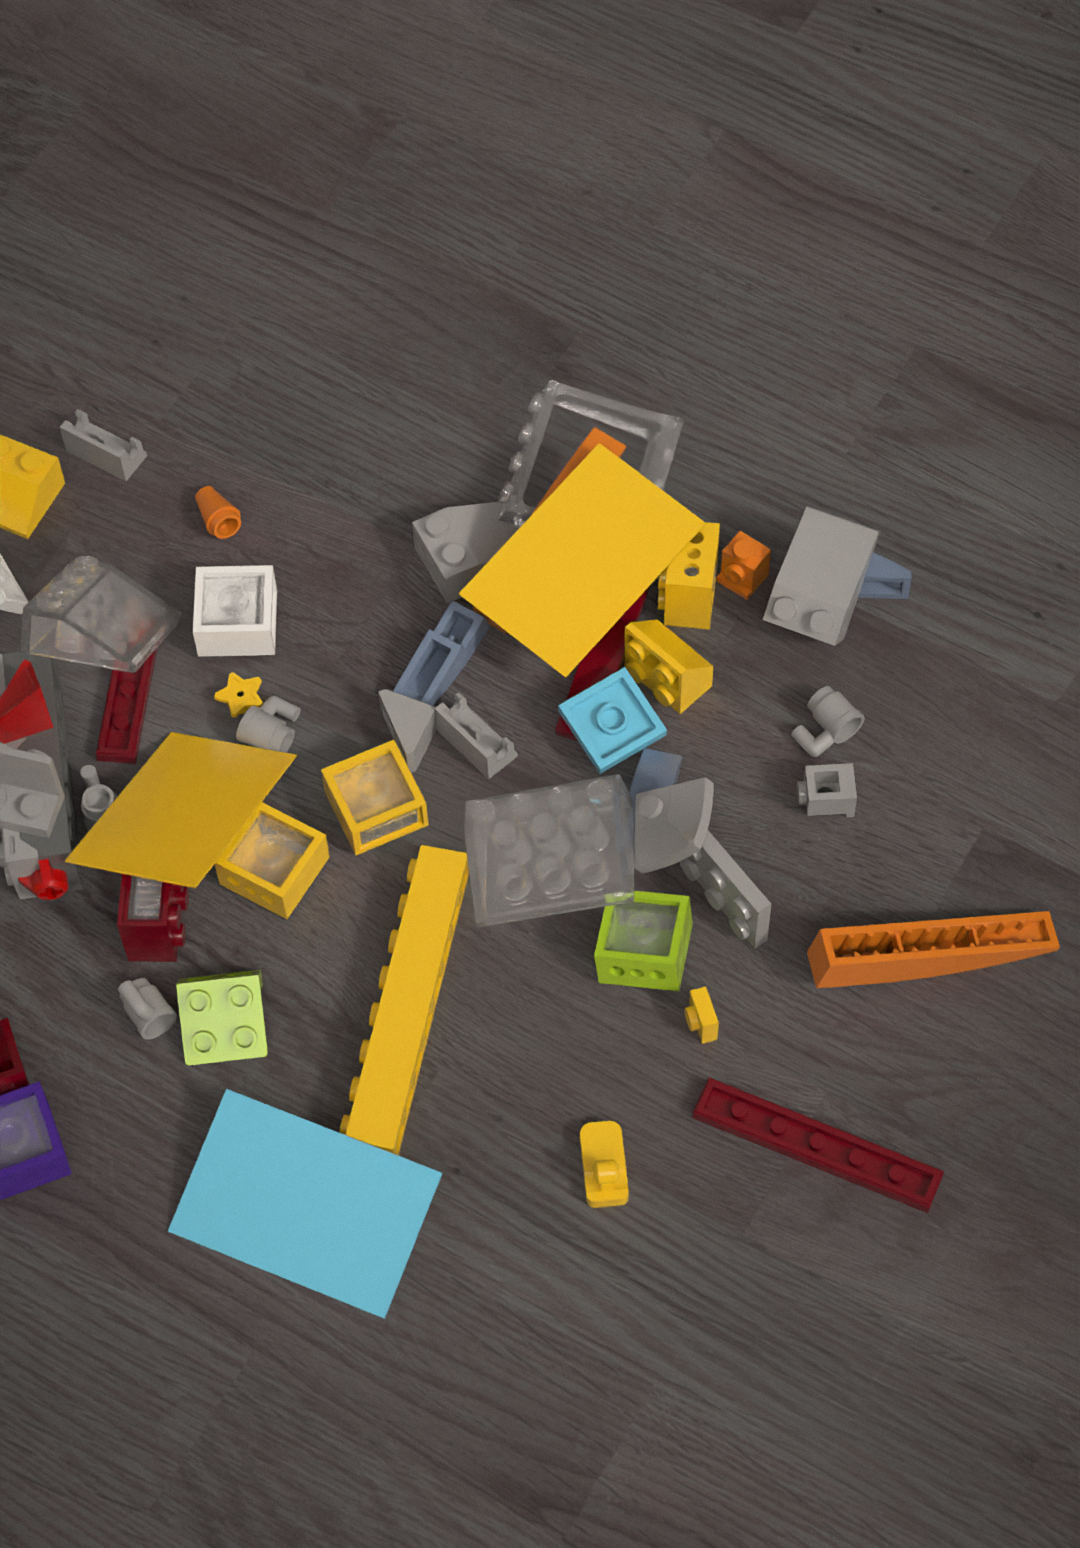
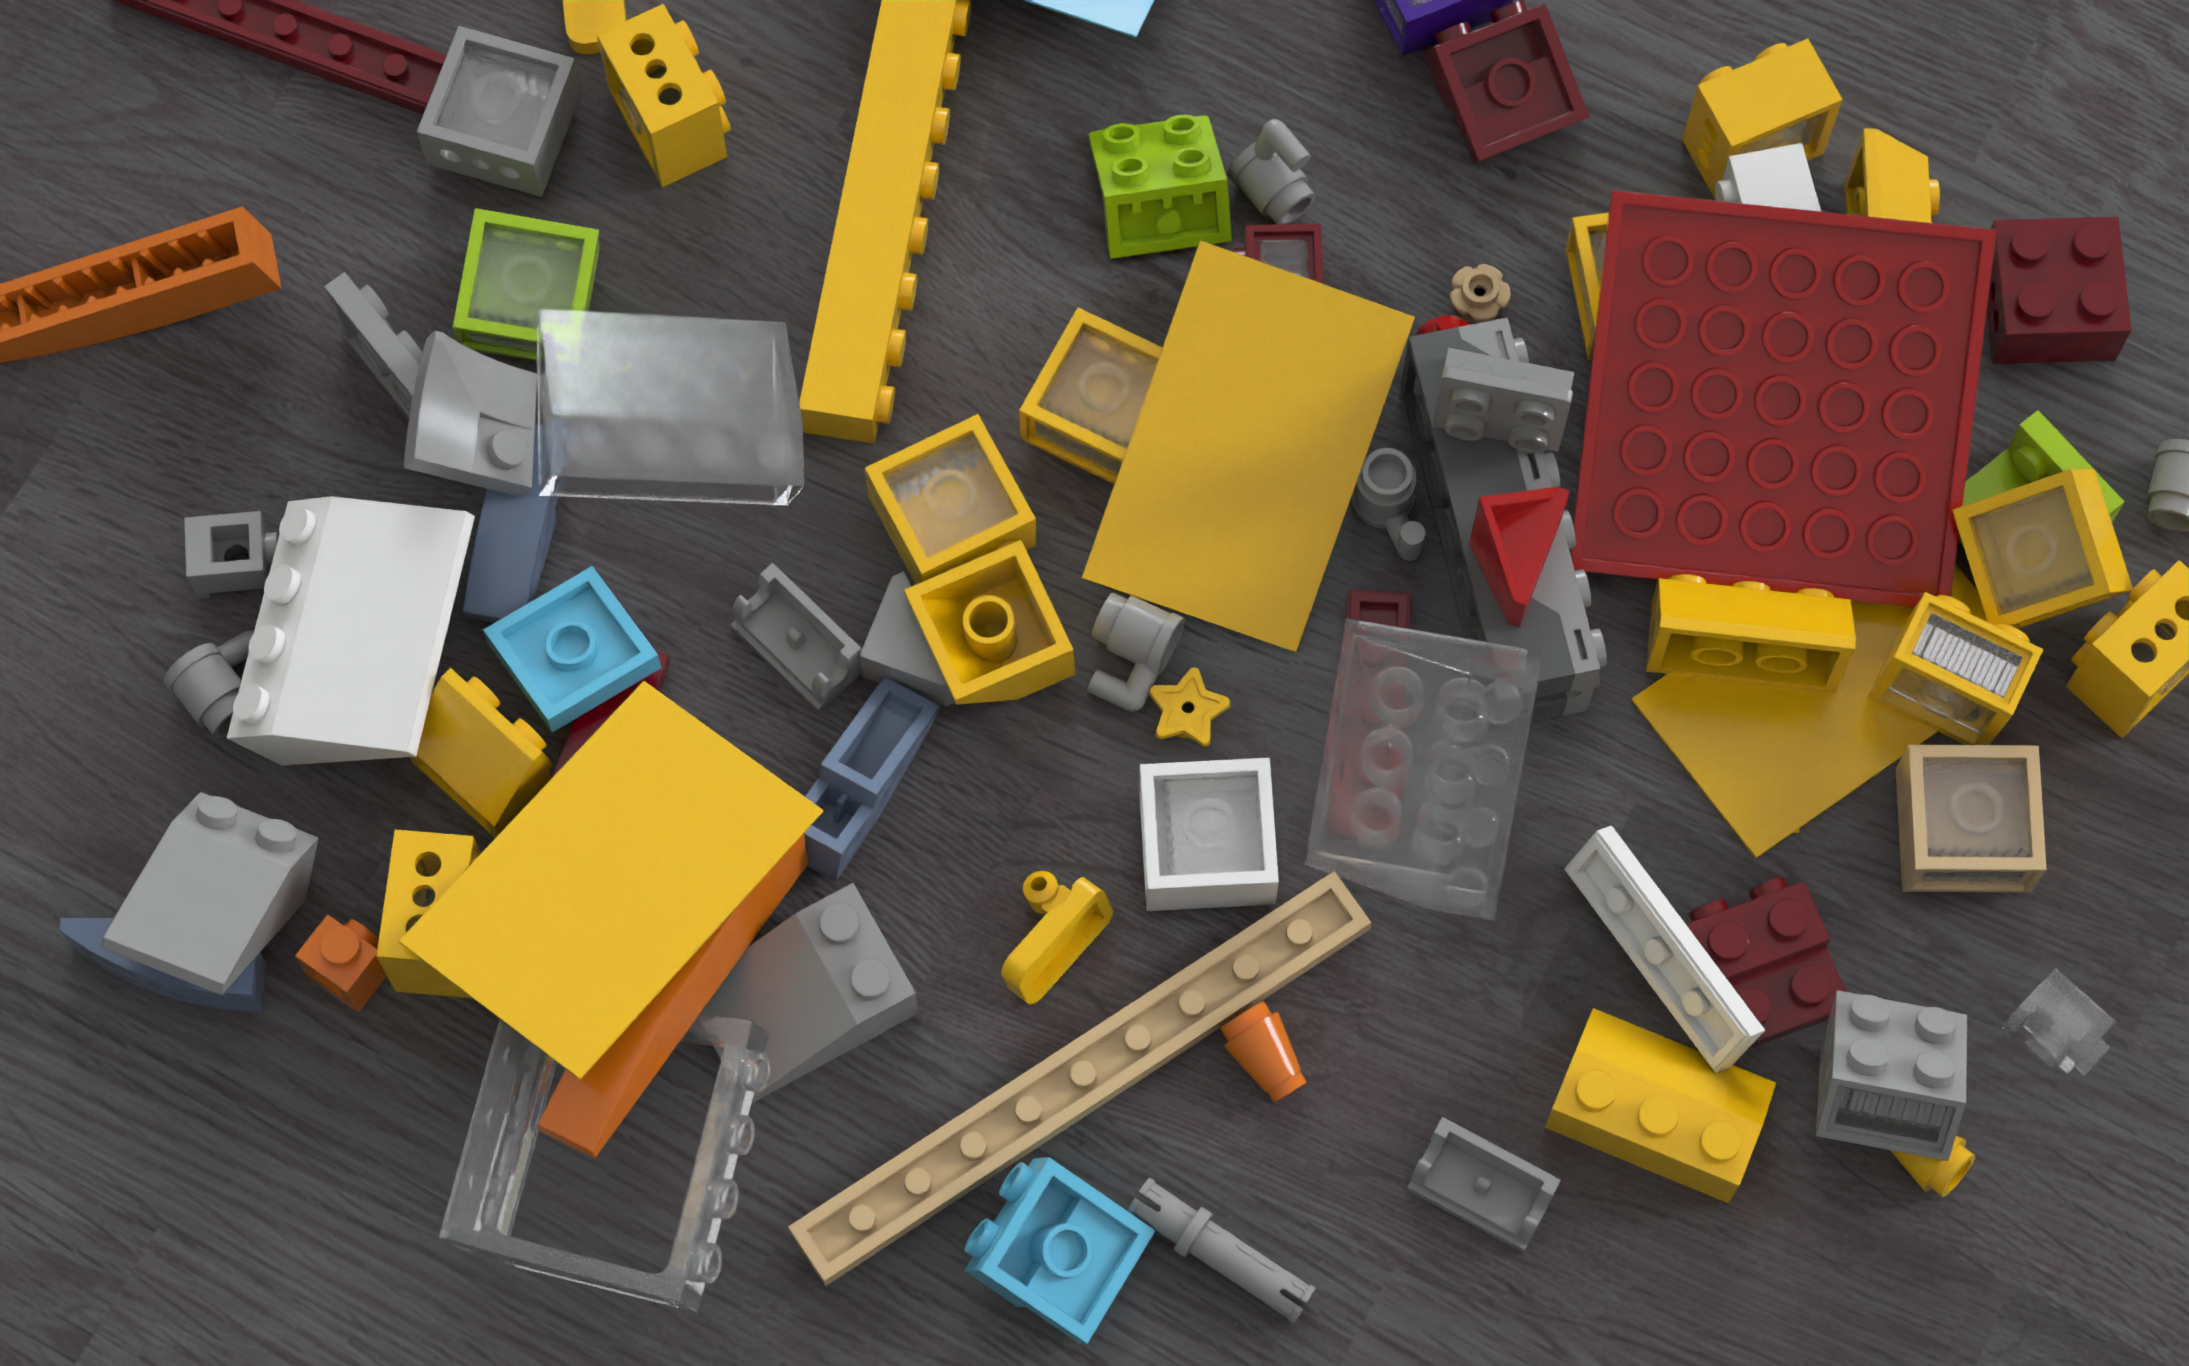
camera: 175 degrees right, 10 degrees up
yellow plate [684,986,719,1044] -> none
none -> white slope [227,496,475,766]
none -> piece [417,26,582,197]
none -> yellow piece [597,4,731,188]
none -> tan plate [788,871,1372,1287]
none -> yellow slope [904,540,1076,705]
none -> medium azure plate [964,1157,1156,1344]
none -> yellow piece [1001,871,1113,1004]
none -> light grey pin [1127,1178,1316,1324]
none -> tan plate [1449,264,1511,323]

